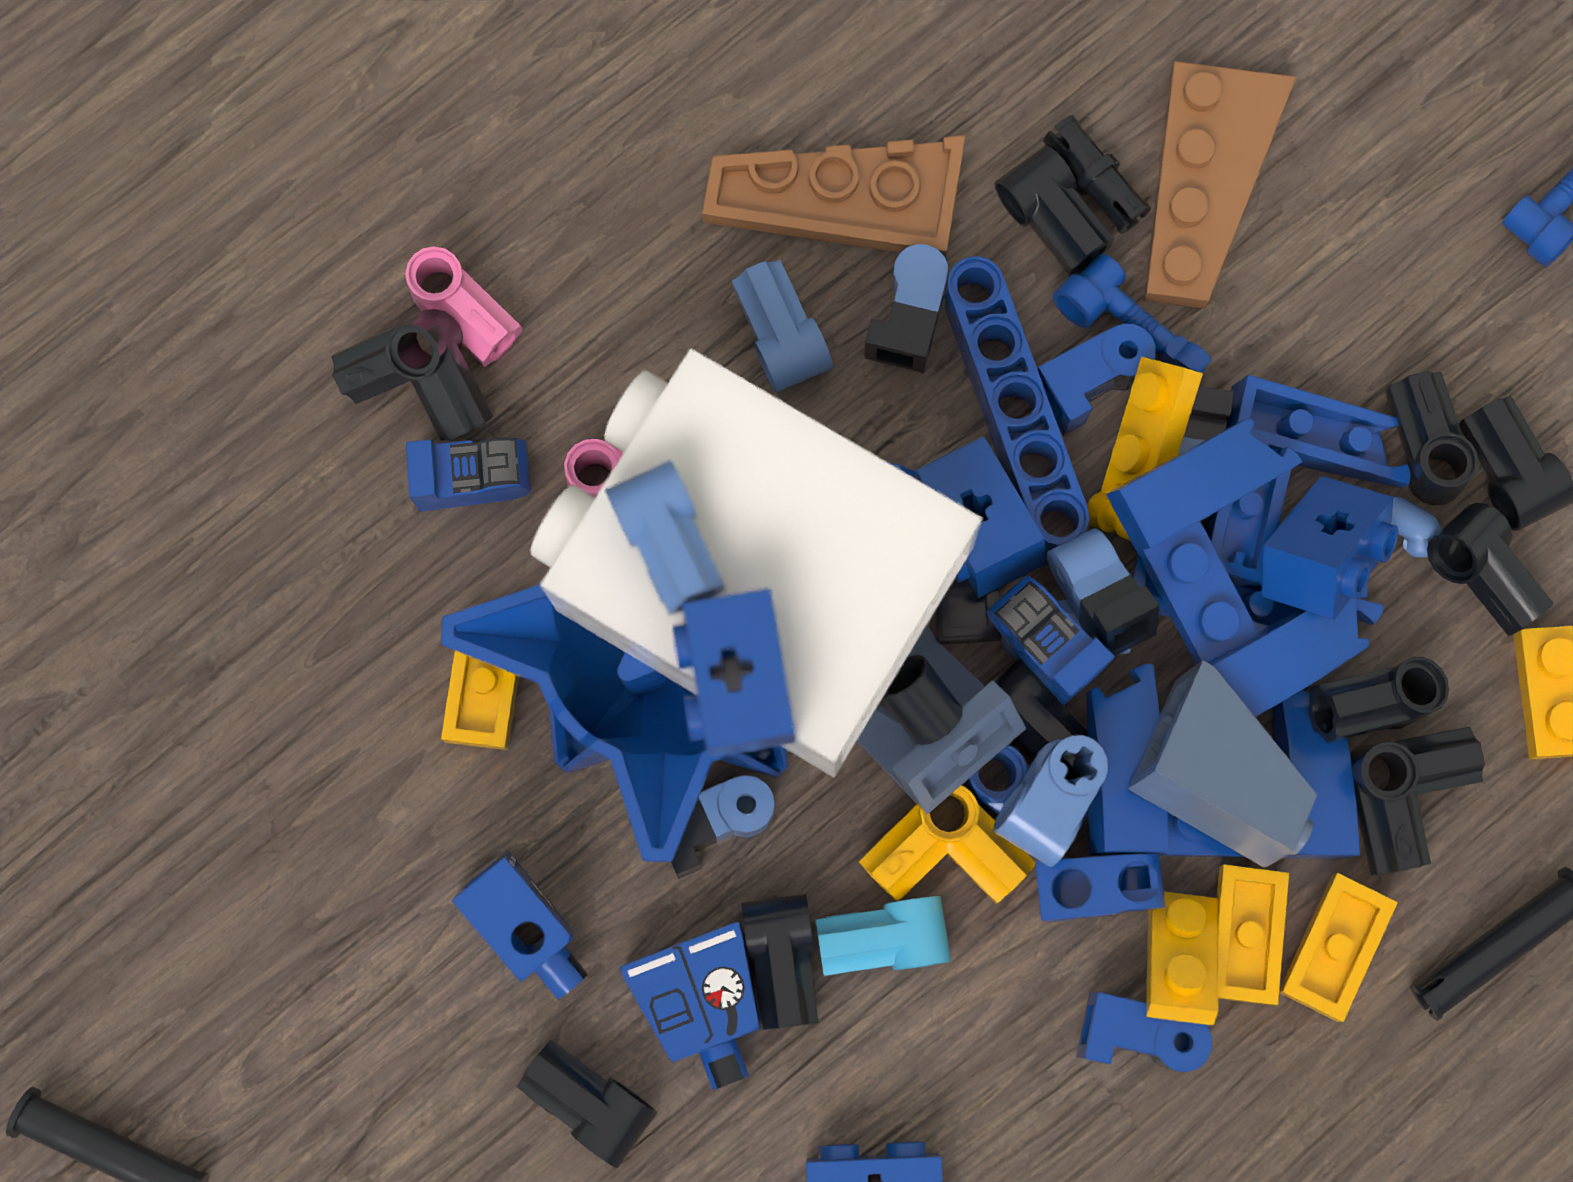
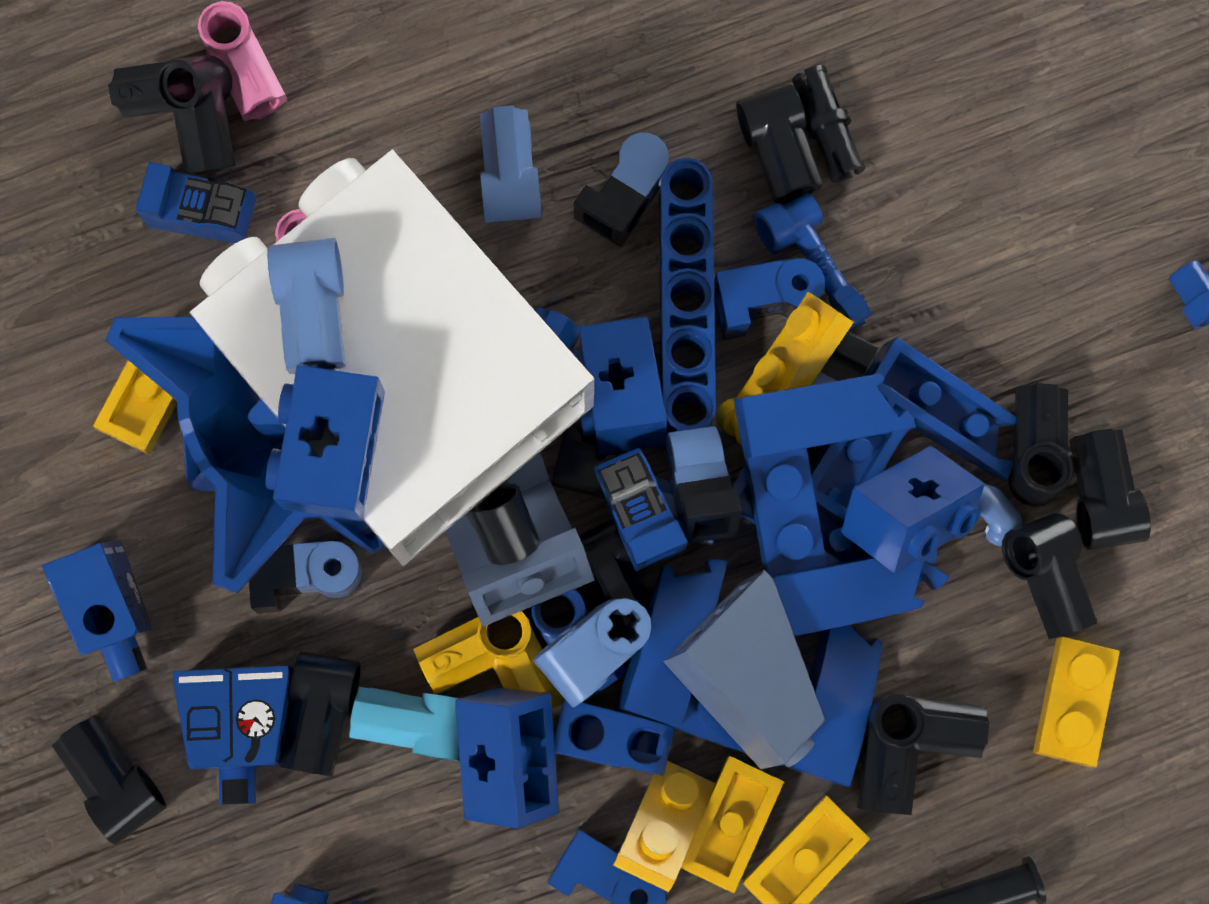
camera: 10 degrees right, 0 degrees up
medium nougat wing [702,135,966,259] -> none
medium nougat wing [1143,61,1296,309] -> none
black piece [1307,657,1449,743] -> none
none -> blue brick [455,687,559,829]

